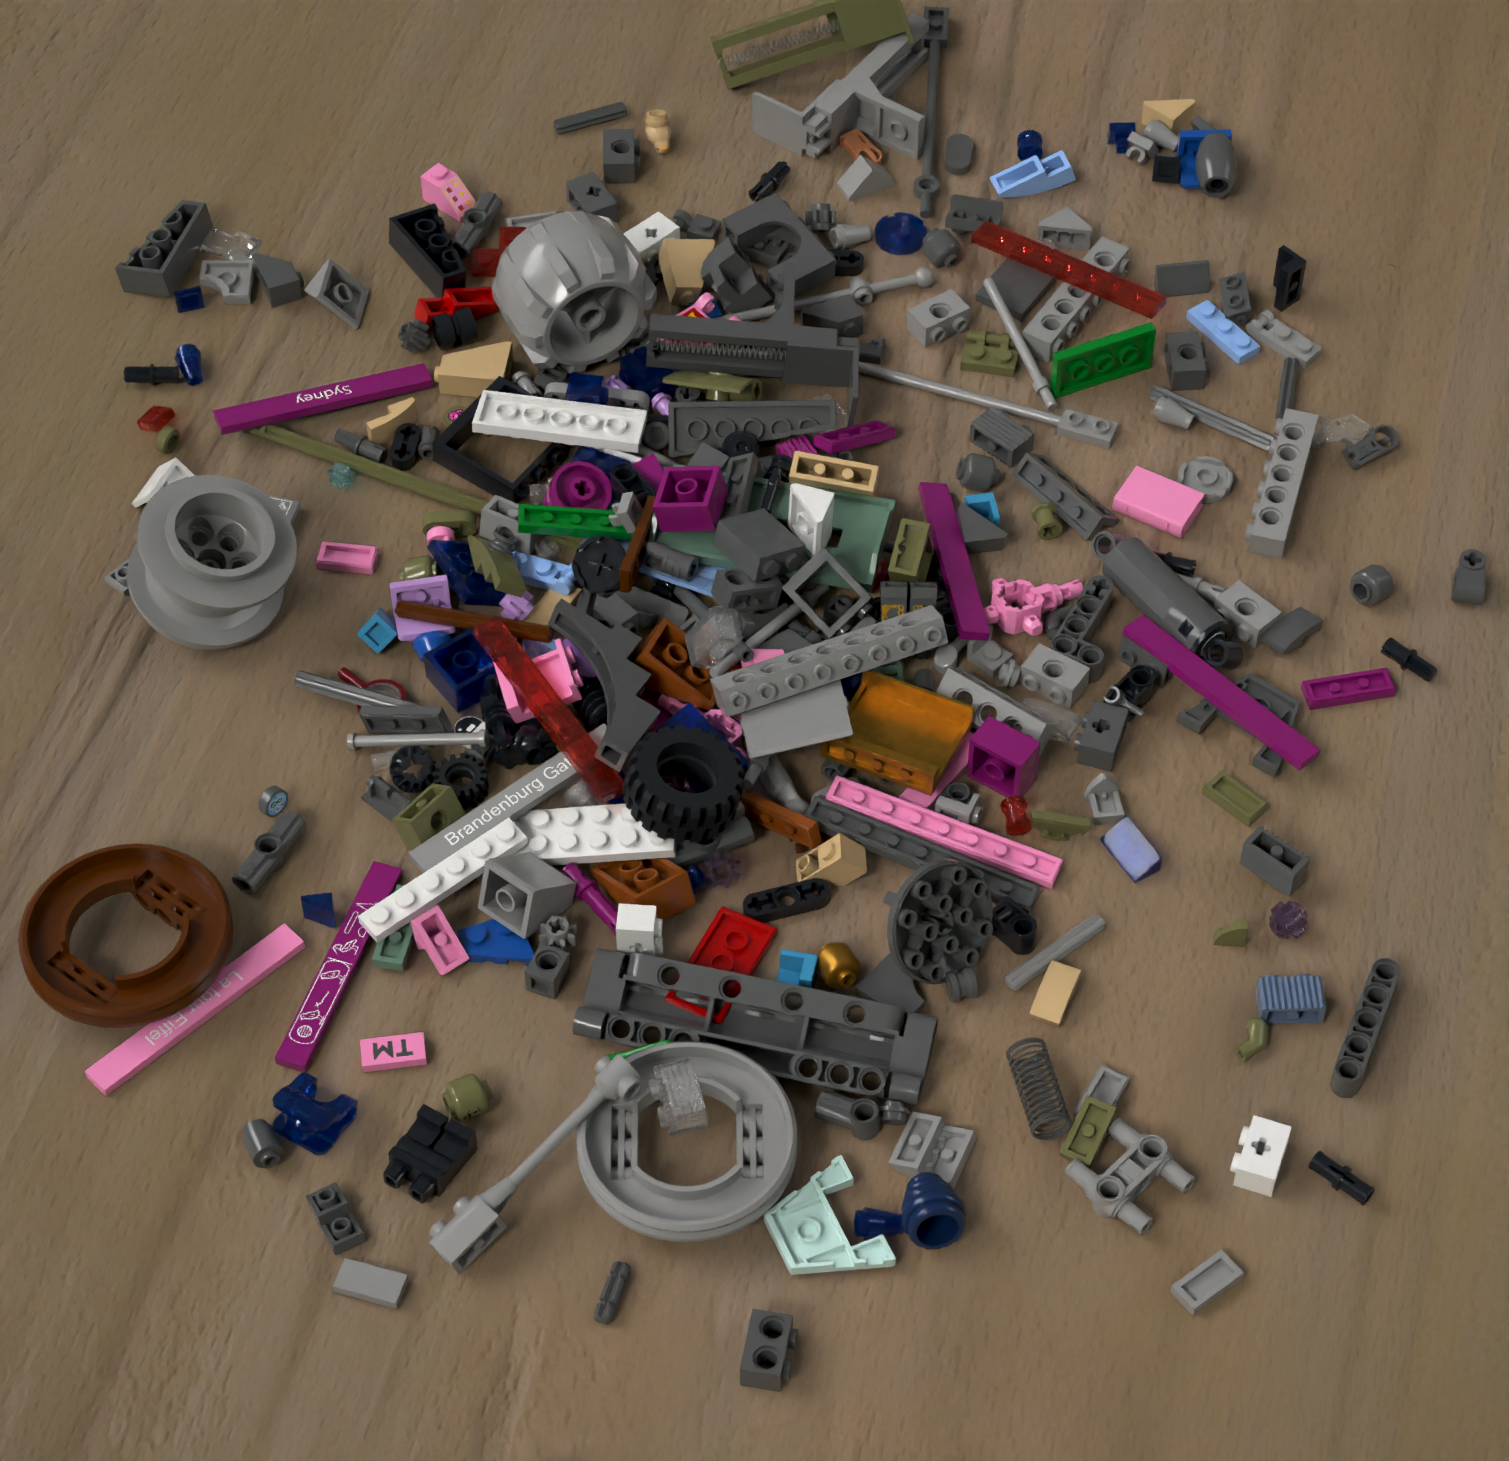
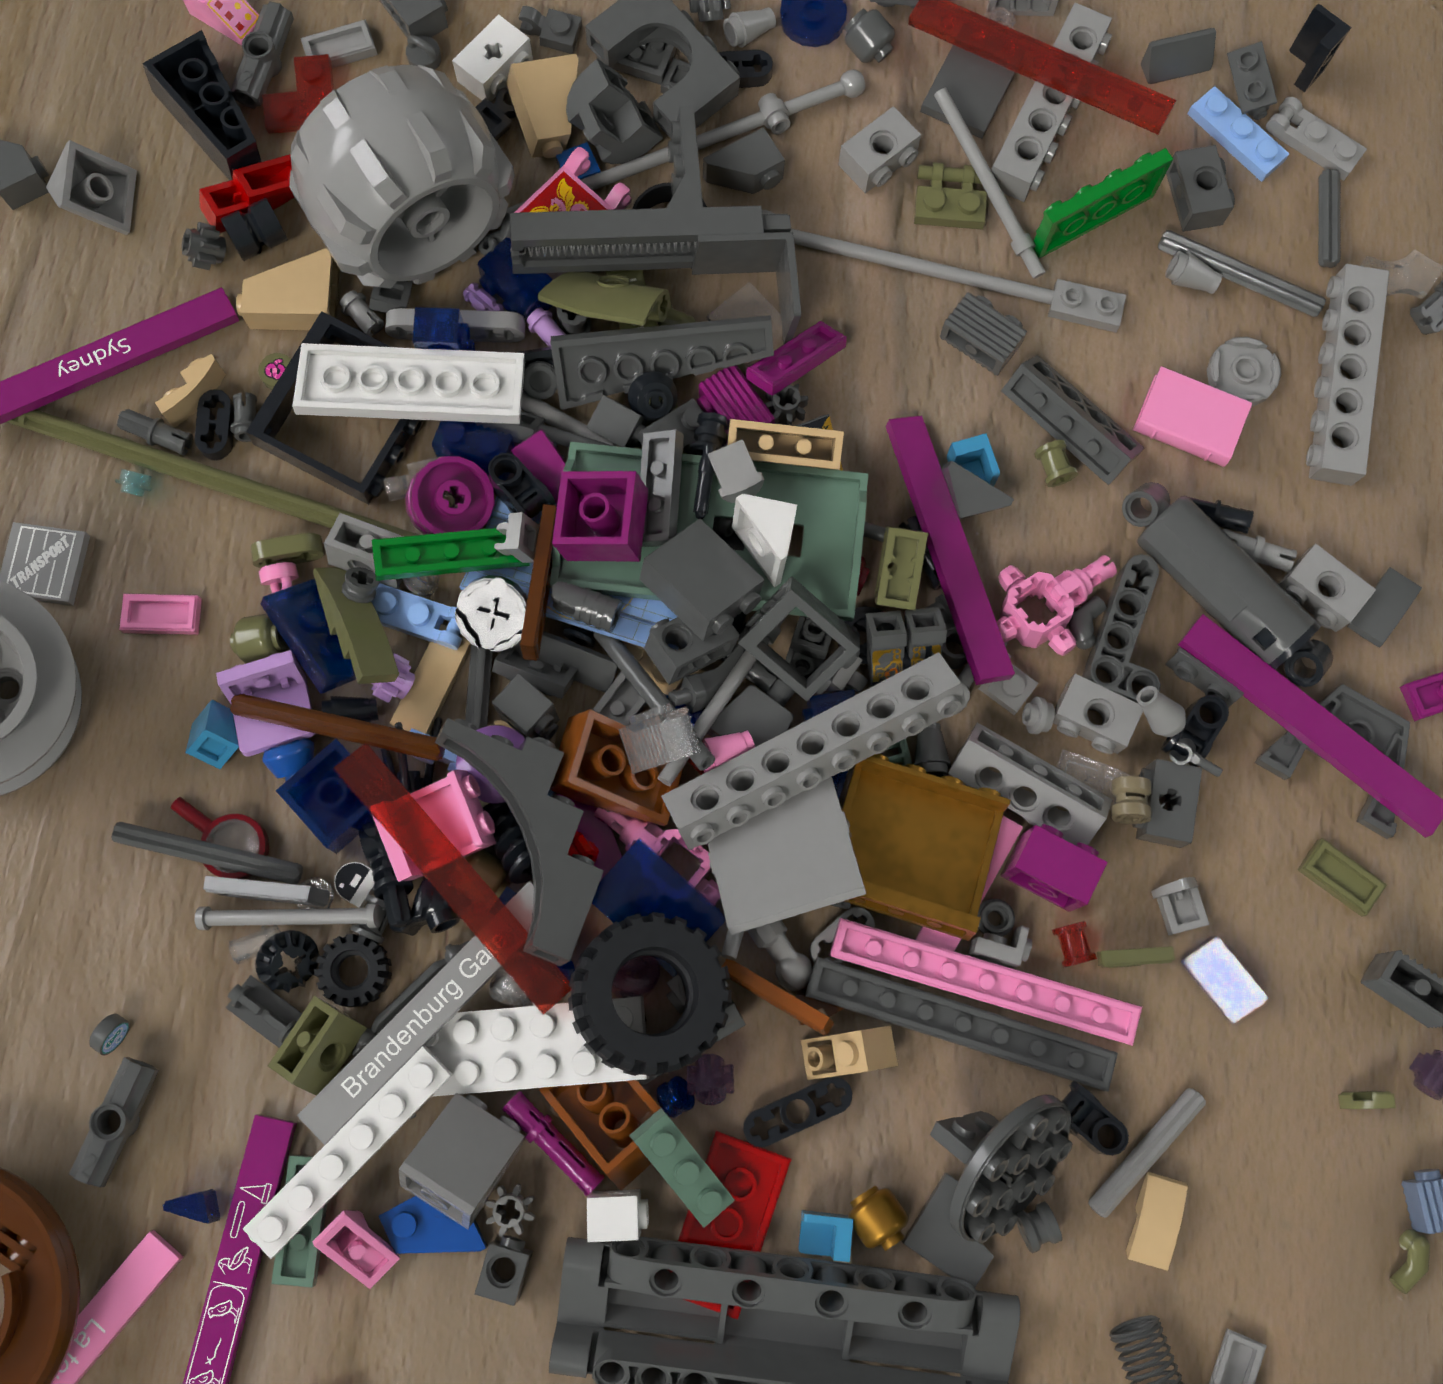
camera: 10 degrees left, 25 degrees up
dark grey tile [858,339,885,364] -> none
dark grey head [956,453,1000,493] -> none
none -> sand green plate [629,1108,735,1227]
none -> light grey tile [708,439,765,503]
none -> dark tan wheel [1111,776,1152,824]
none -> light grey cone [1136,686,1186,737]

